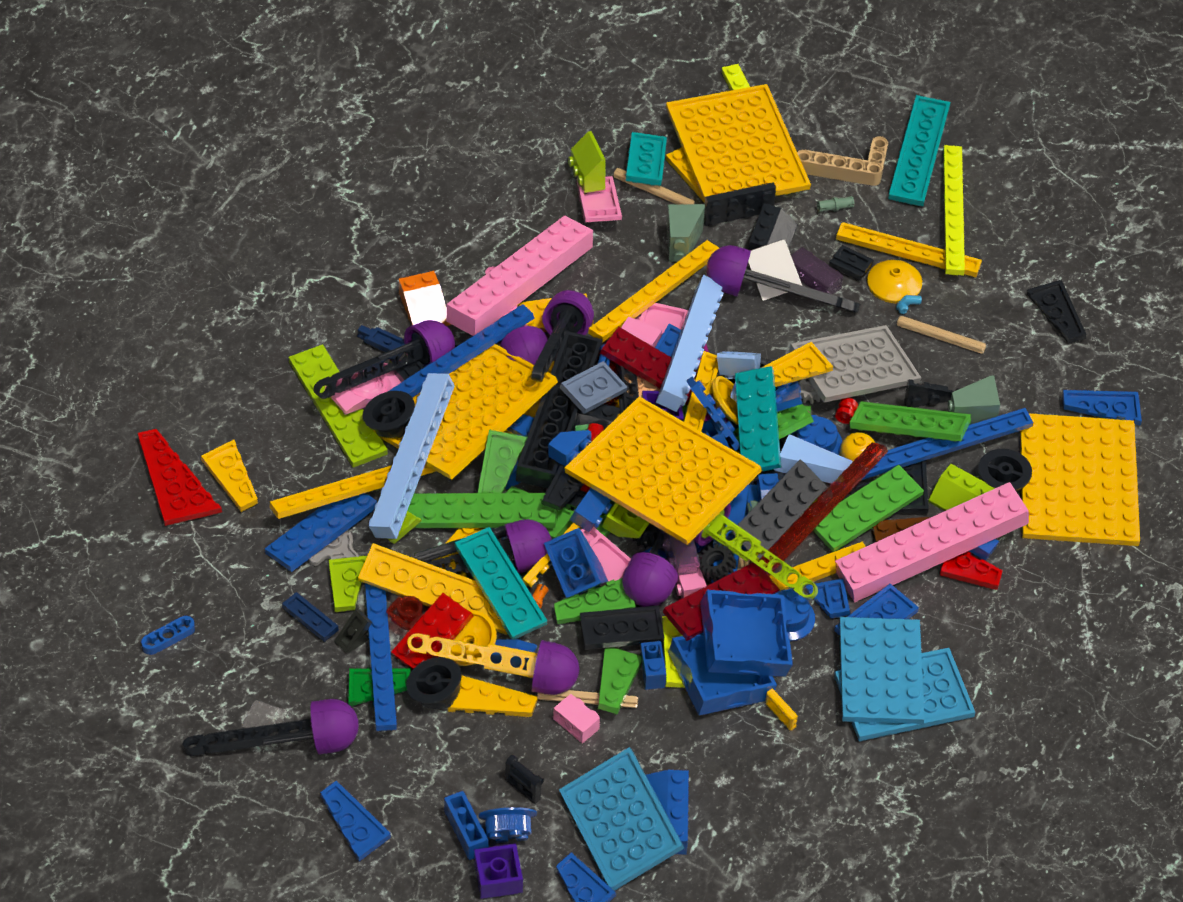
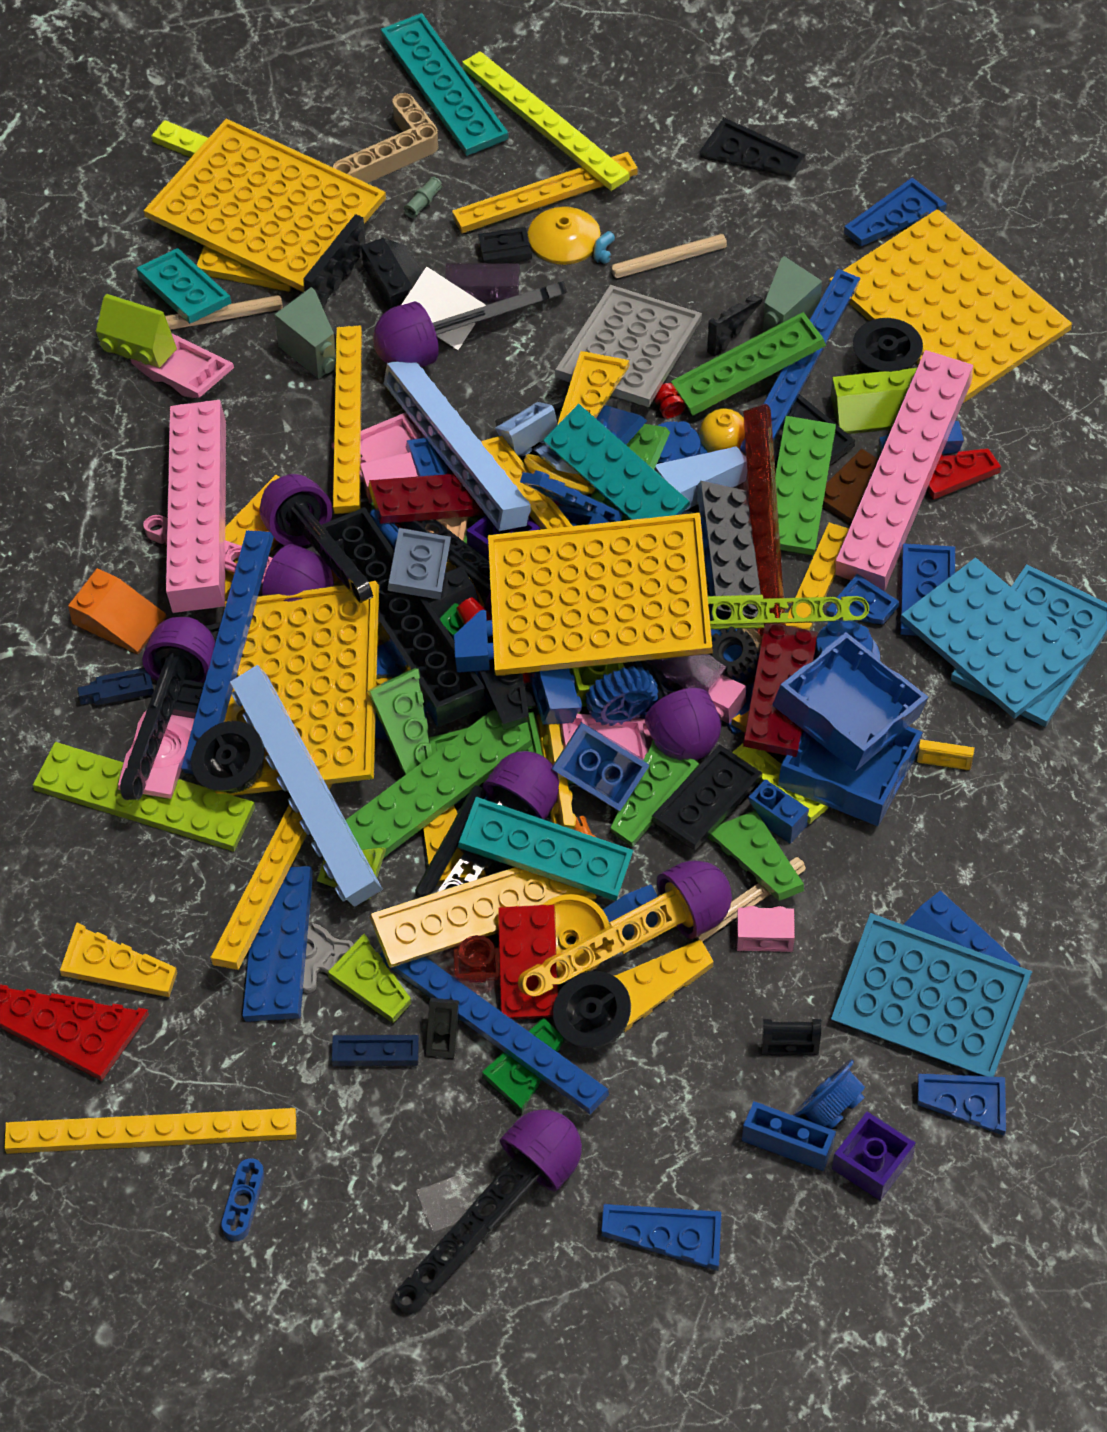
camera: 40 degrees left, 5 degrees up
none -> yellow plate [5,1108,297,1154]
none -> blue gear [586,666,658,726]

